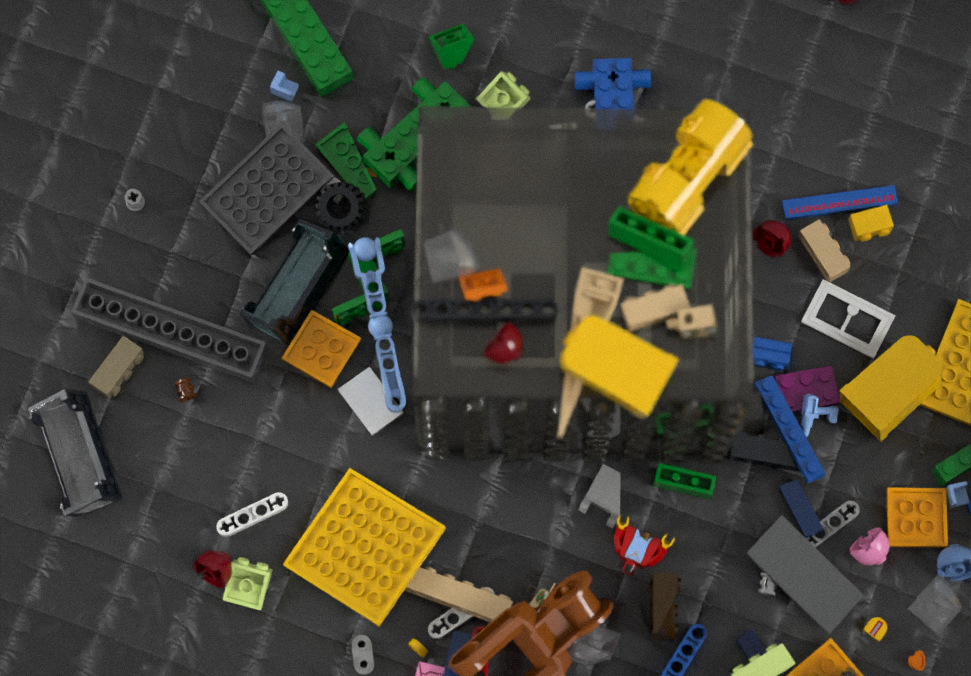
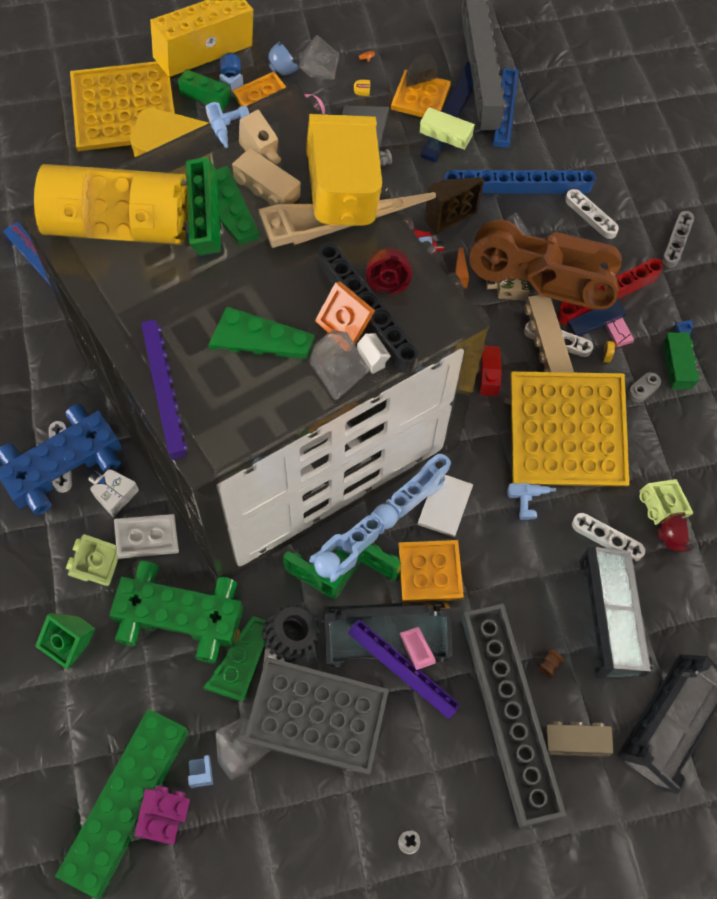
camera: 125 degrees left, 10 degrees down
none -> magenta plate [134,786,190,845]
none -> dark purple piece [141,319,188,460]
none -> light blue piece [206,102,249,148]
none -> green wing [209,307,315,359]
none -> dark purple piece [348,619,461,719]
none -> white piece [357,333,391,374]
none -> bright pink tile [400,627,436,670]
none -> orange slope [453,247,469,288]
none -> red slope [479,345,501,396]
none -> light blue piece [507,483,556,520]
none -> windscreen [579,547,652,679]

